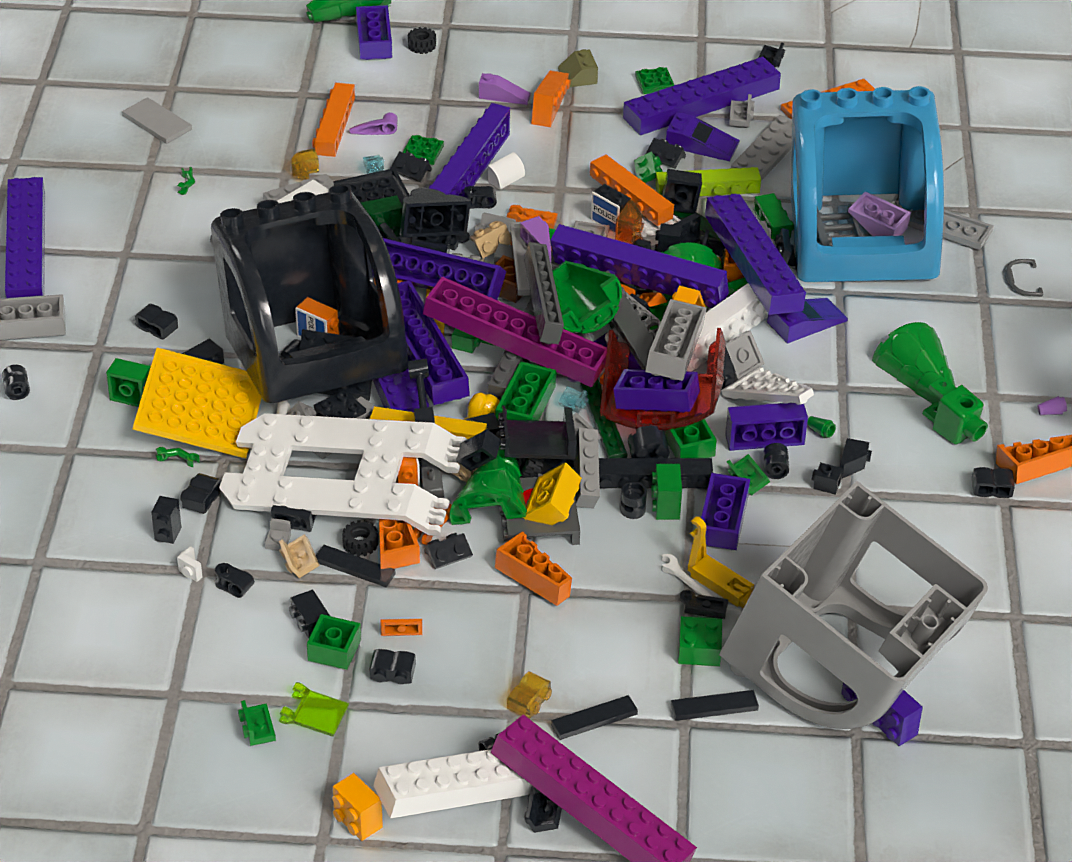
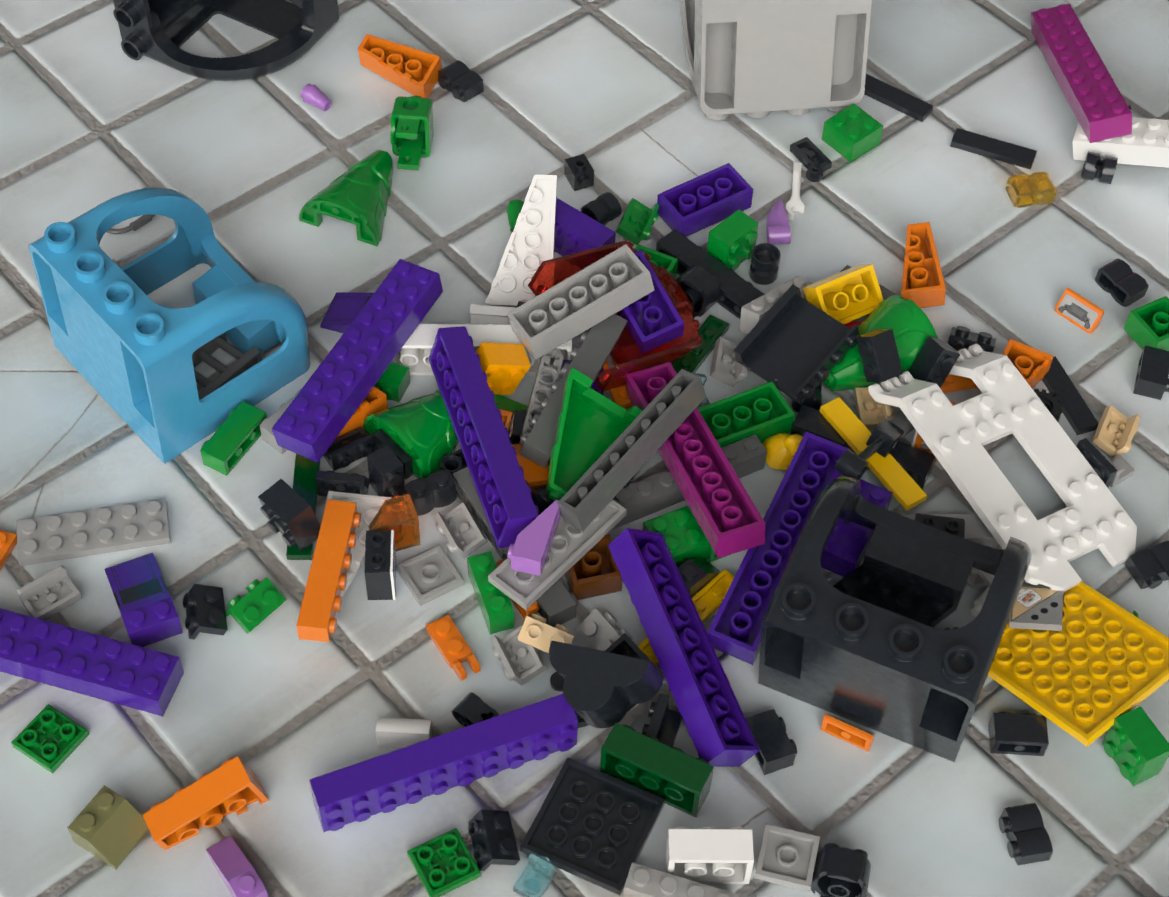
camera: 135 degrees left, 10 degrees up
lime brick [655,167,761,196] -> none
yellow hinge [688,517,754,608] -> none
black bracket [775,228,797,269] -> none
black slope [840,438,872,478] -> none
none -> medium lavender piece [766,199,791,245]
none -> black brick [908,336,960,388]
none -> tile [1010,585,1063,631]

